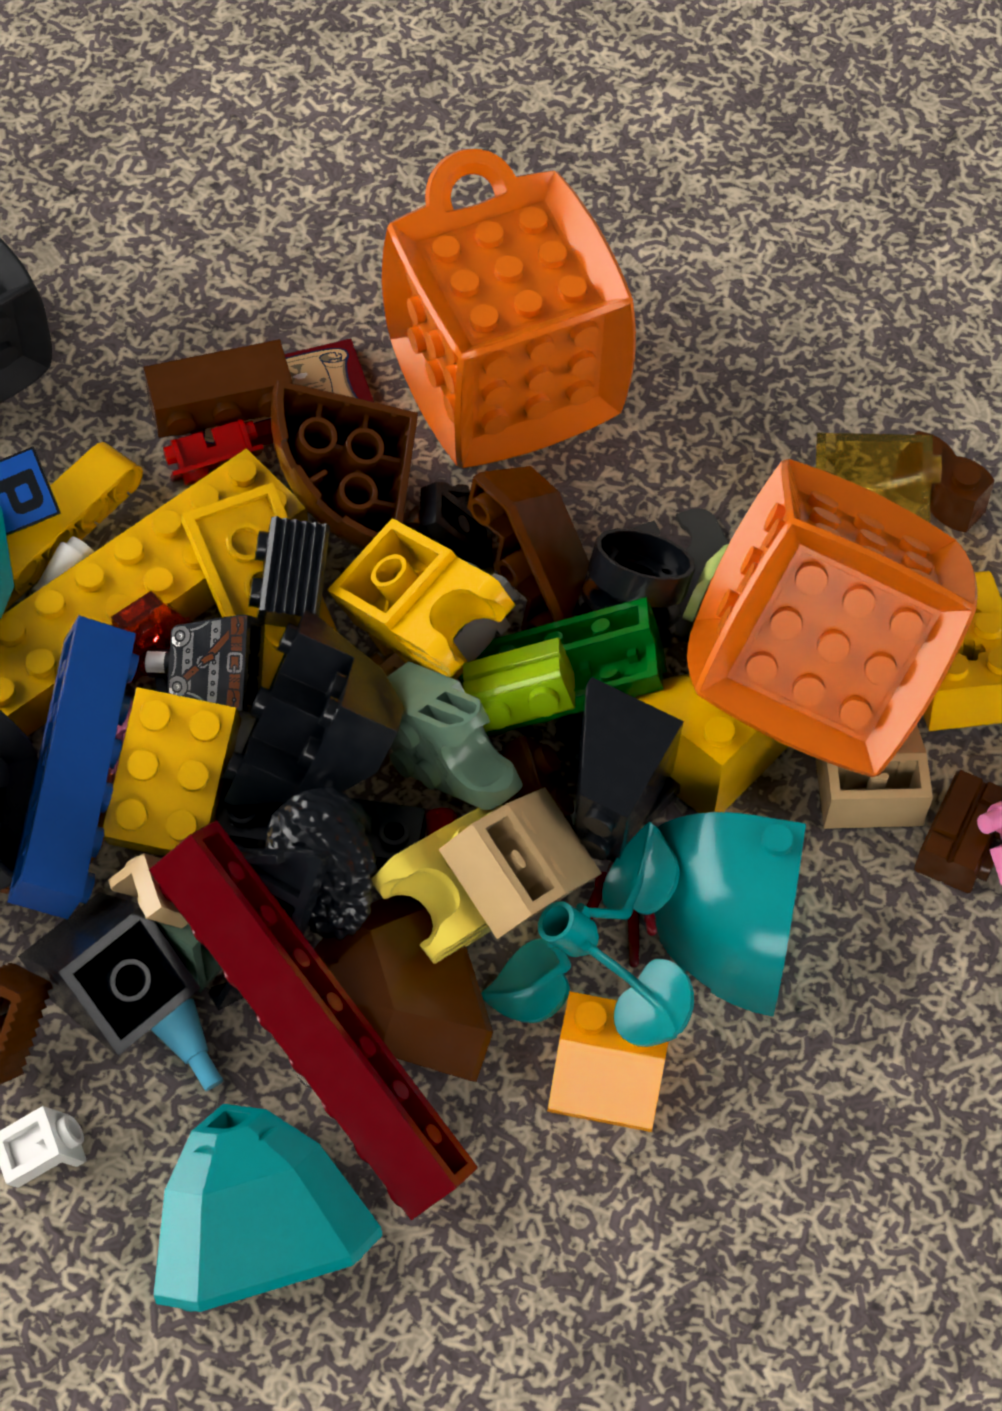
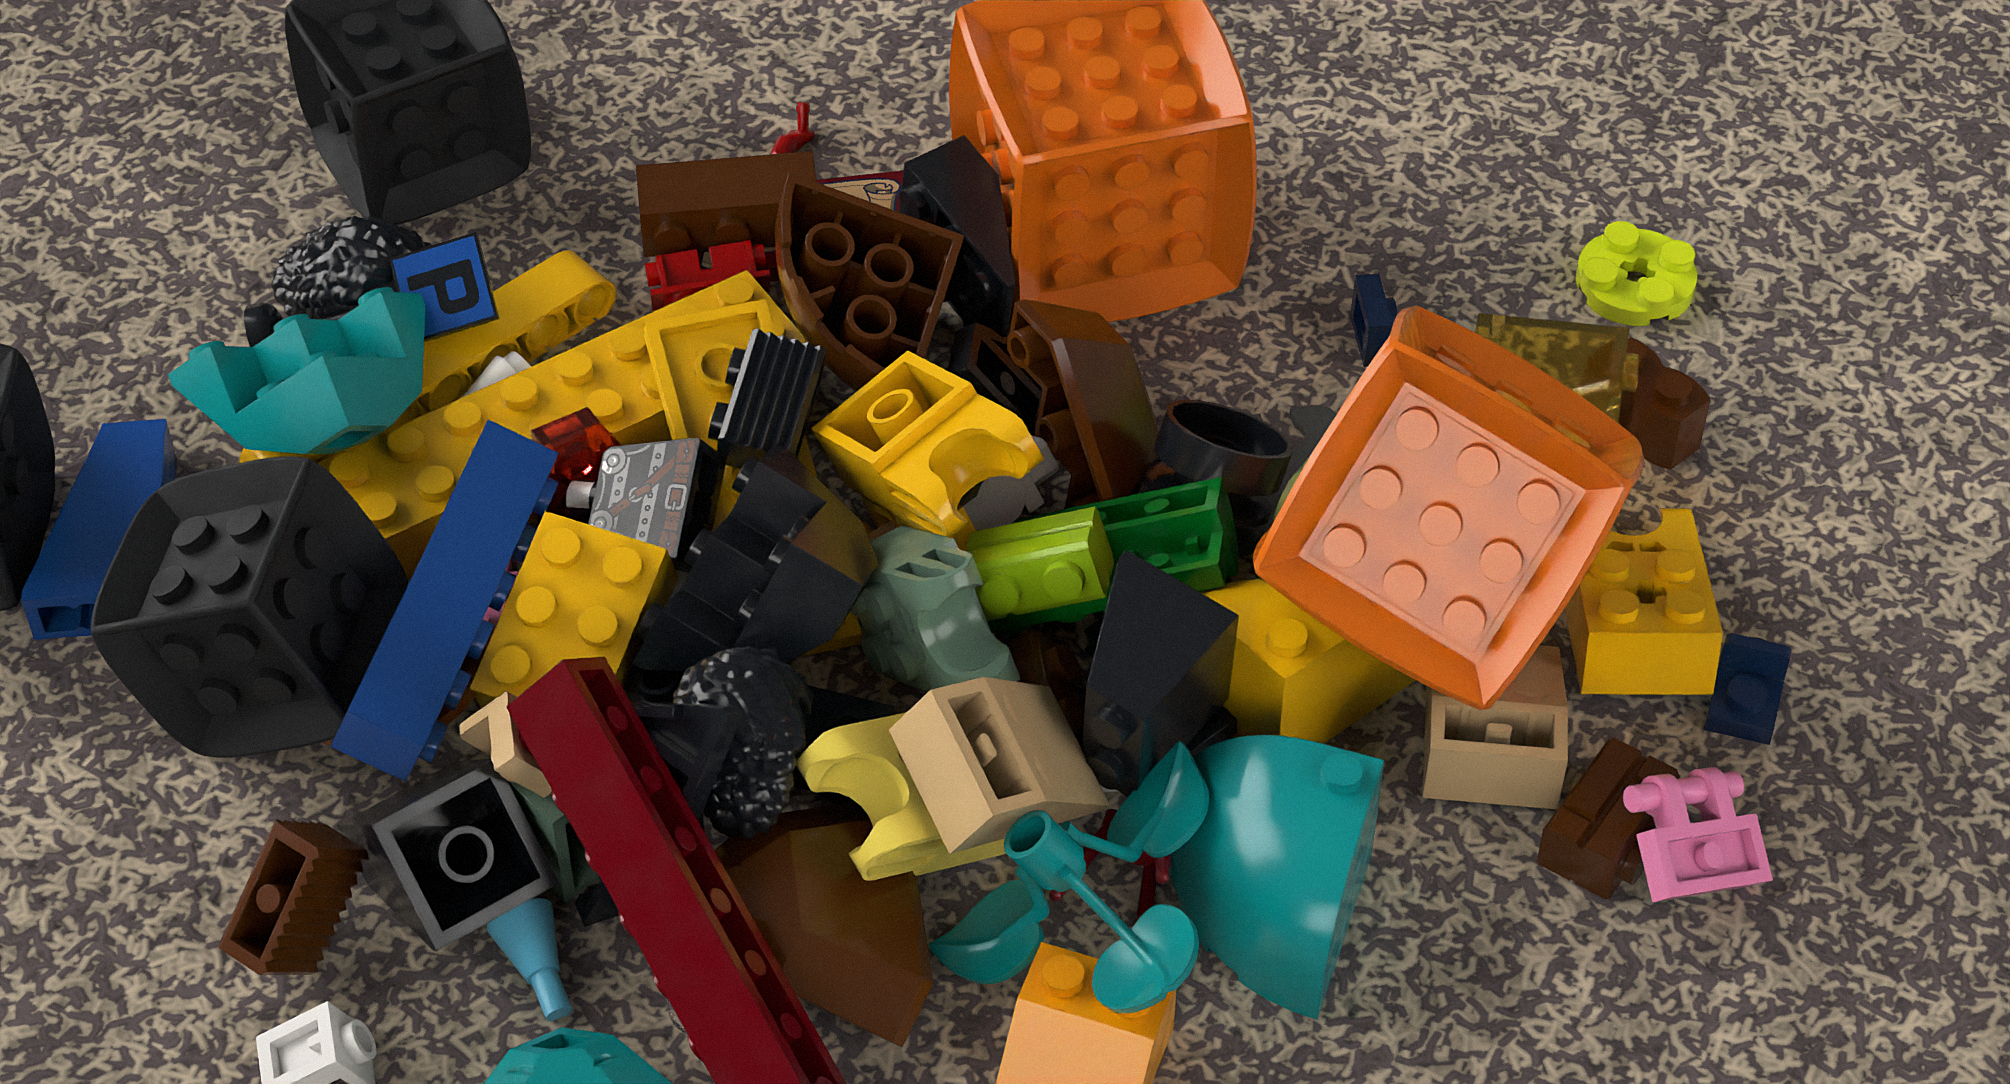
camera: 10 degrees right, 10 degrees down
none -> red piece [770,102,815,154]
none -> black slope [899,135,1015,337]
none -> dark blue bracket [1350,274,1397,367]
none -> neon yellow plate [1576,221,1698,326]

